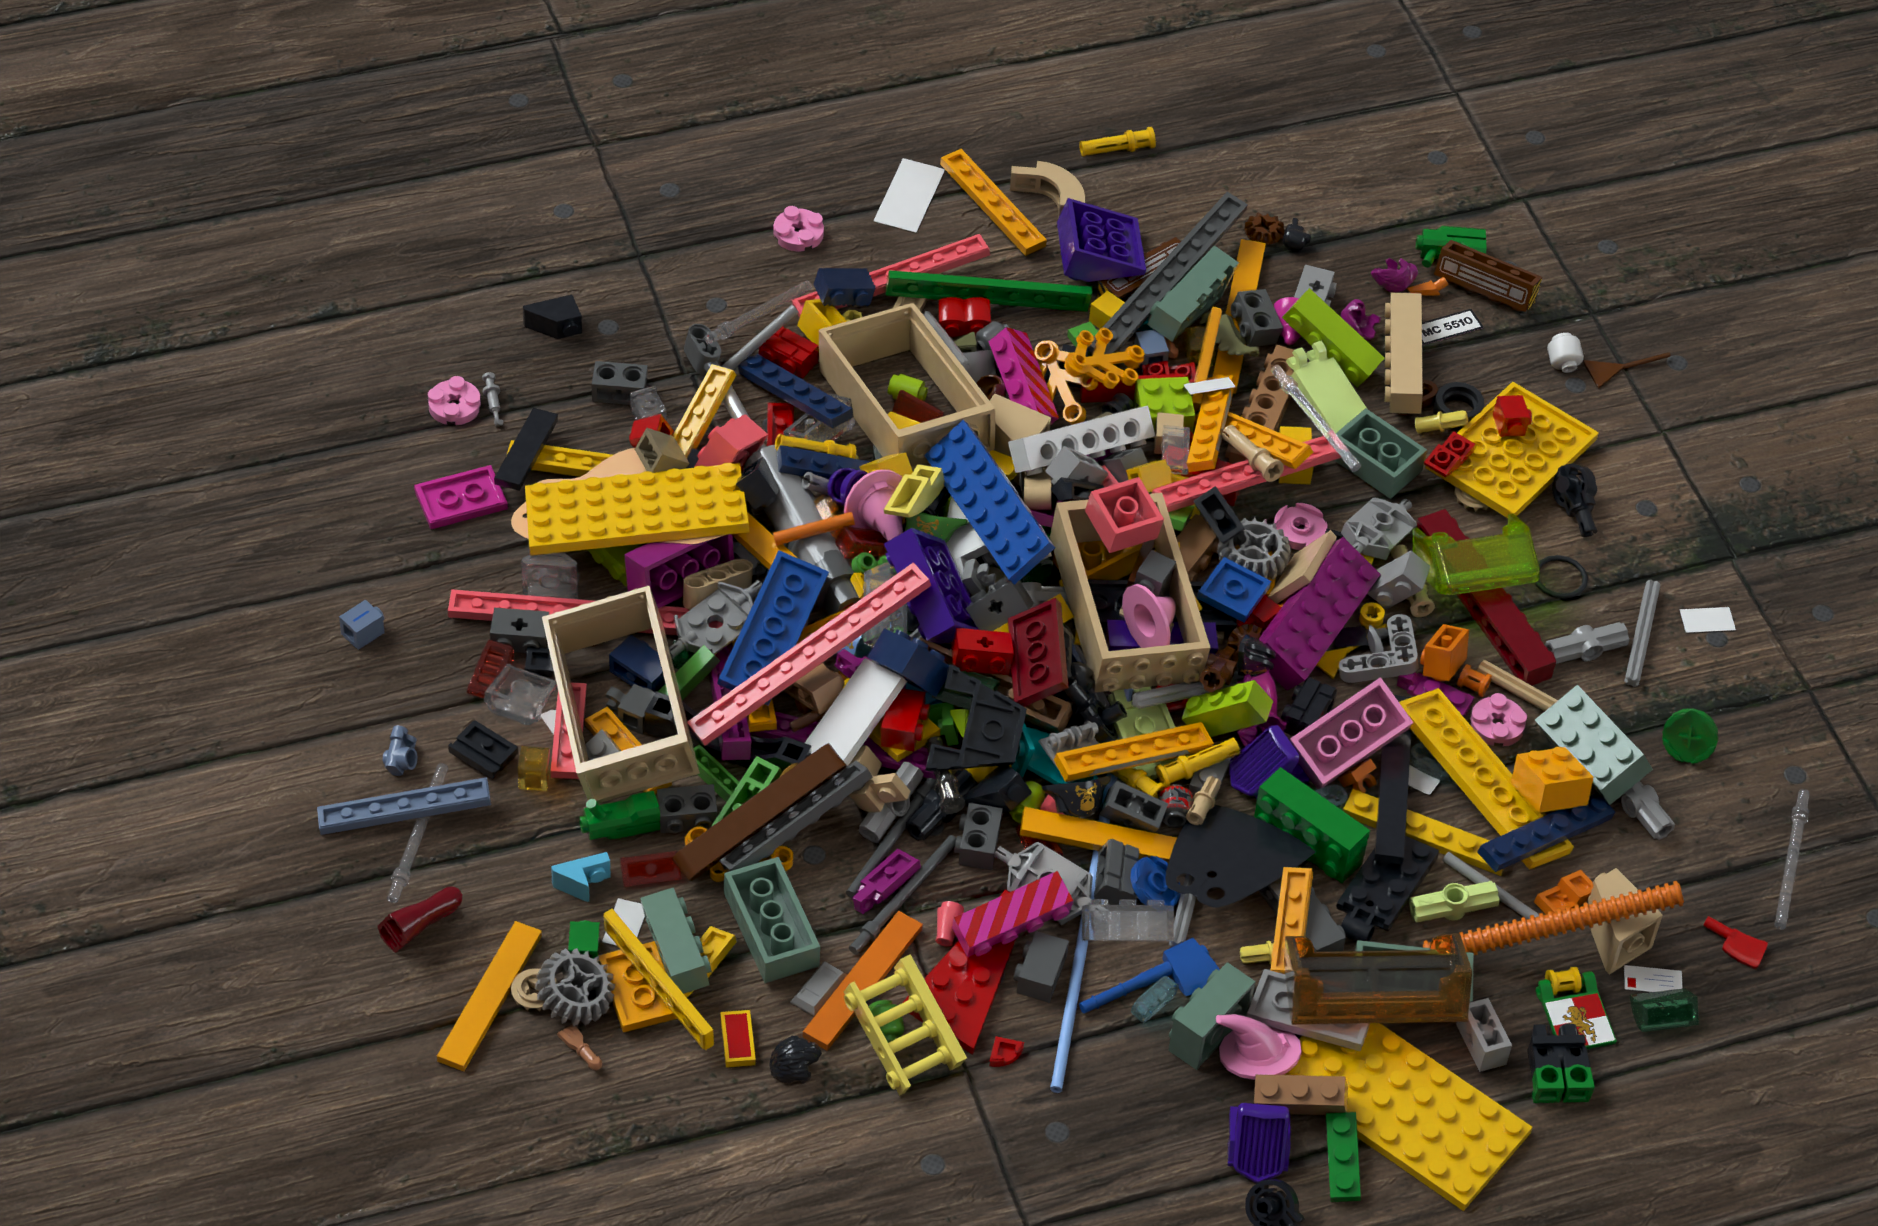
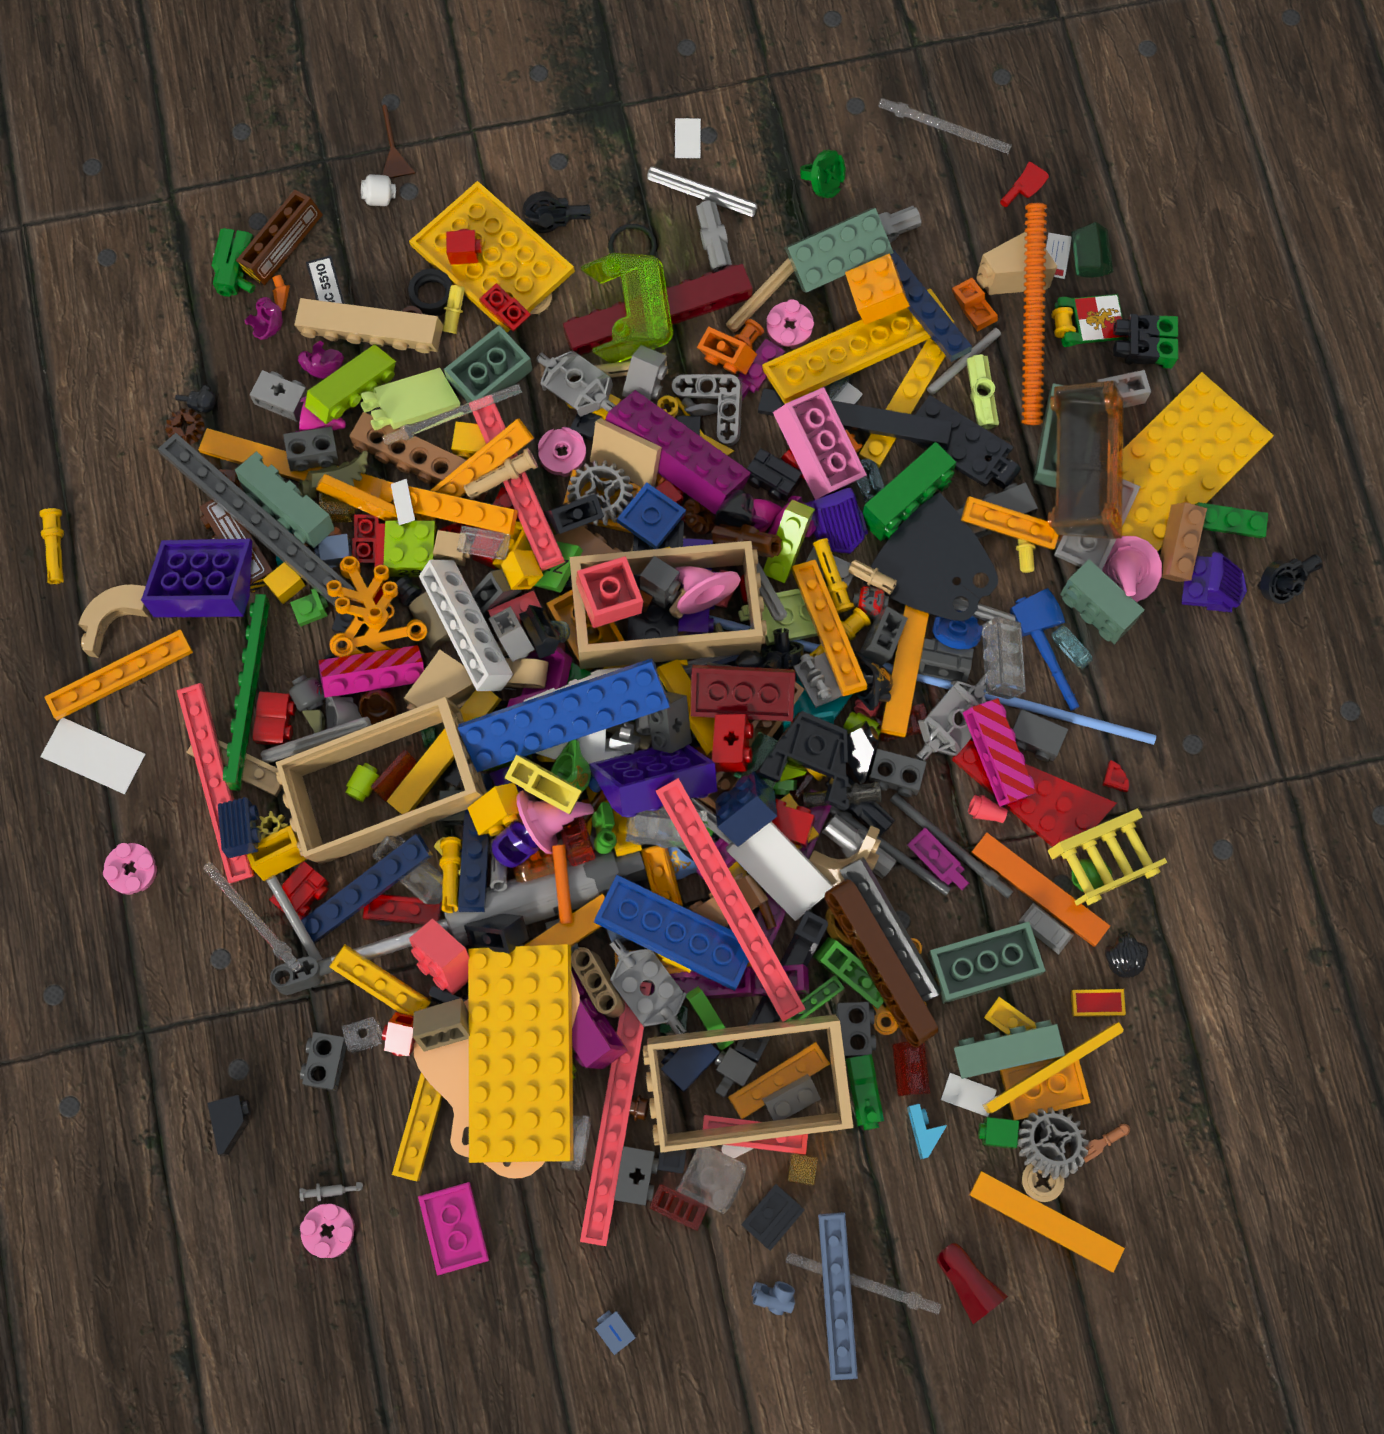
camera: 80 degrees left, 25 degrees up
black tile [494,408,558,491] -> none

